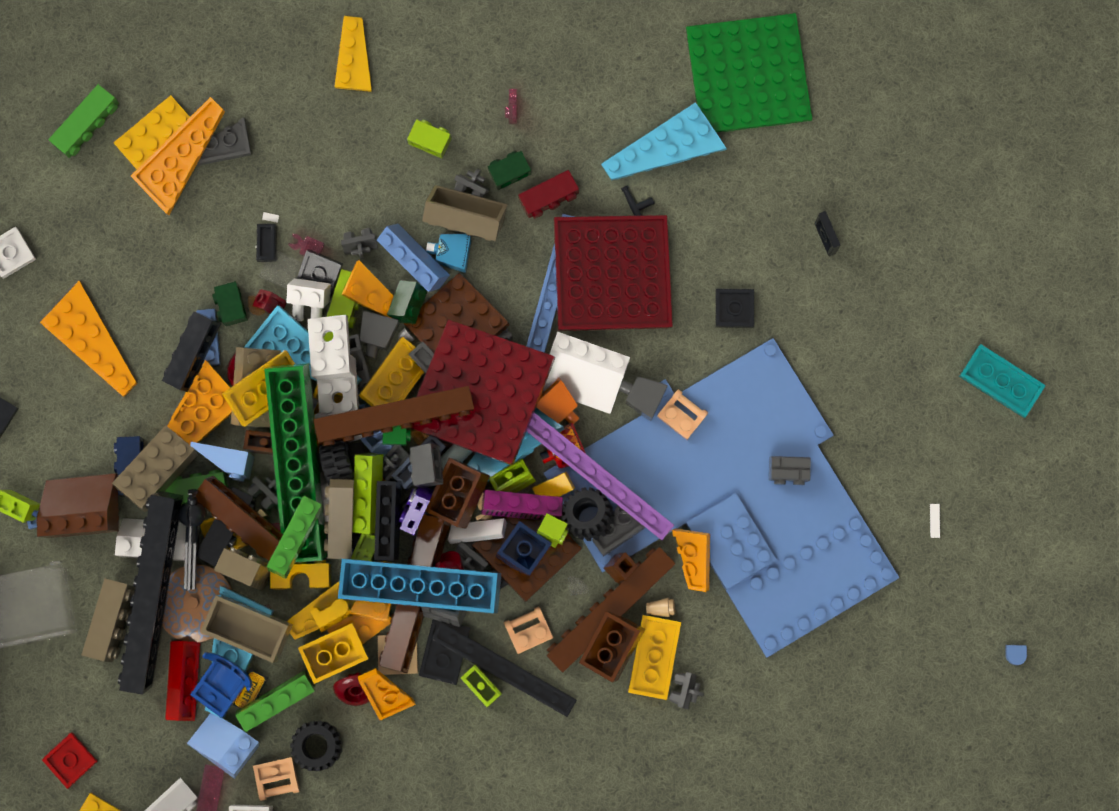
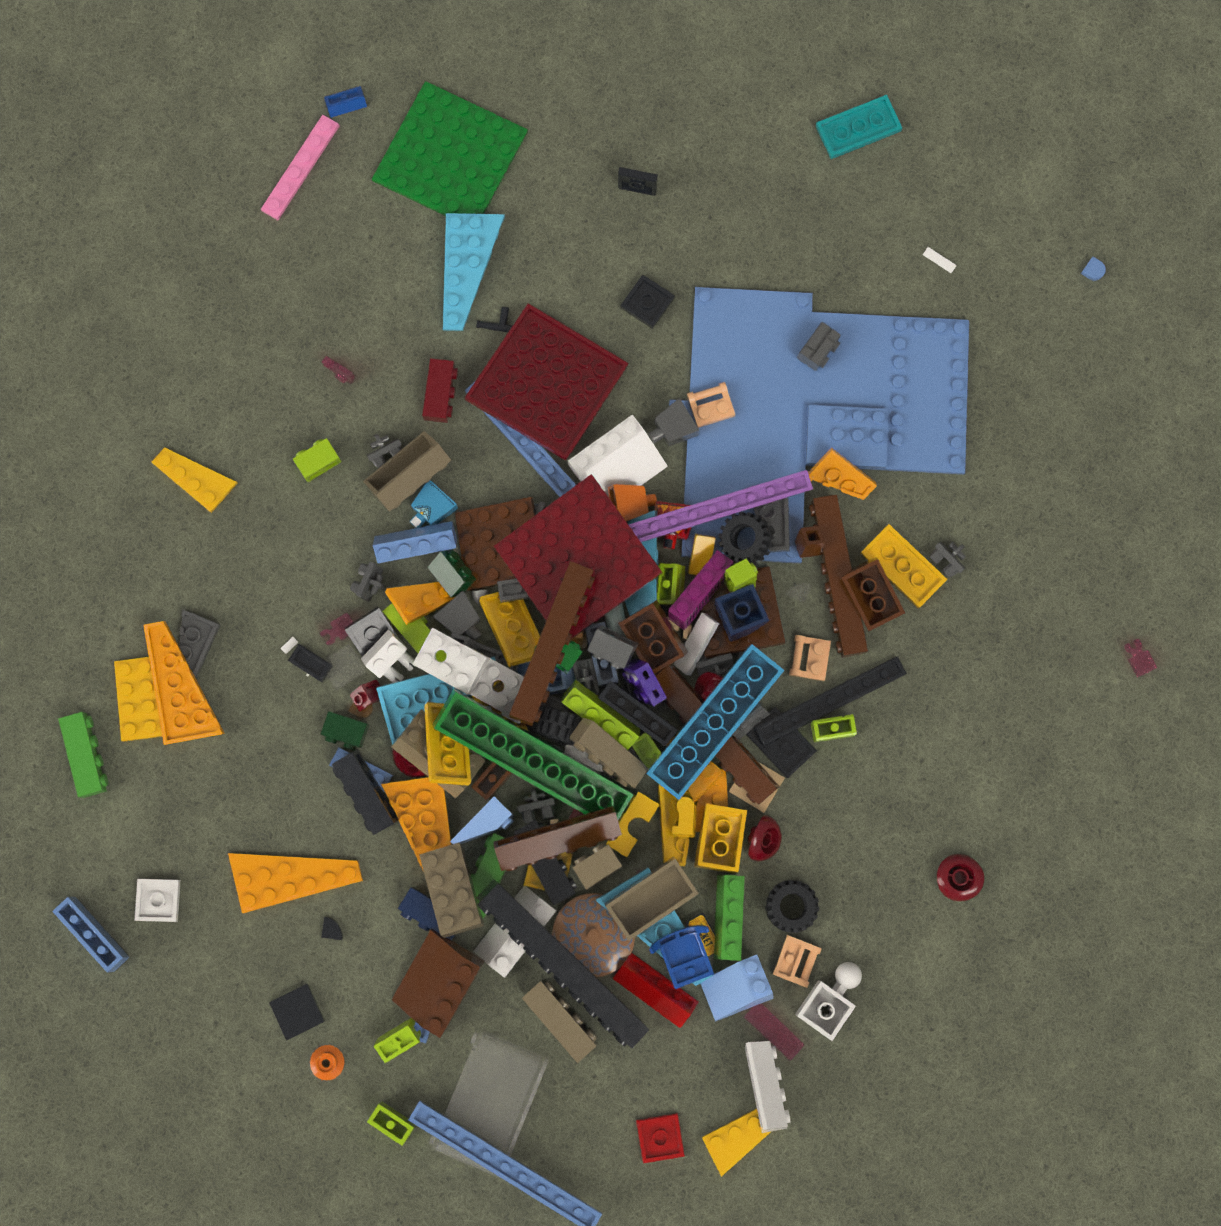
camera: 55 degrees left, 0 degrees up
black piece [178,489,206,591] -> none
bright green brick [267,496,322,579] -> none
light orange wing [358,669,416,720] -> none
dark green brick [487,151,532,190] -> none
tan cone [646,598,675,617] -> none
none -> black tile [321,917,343,940]

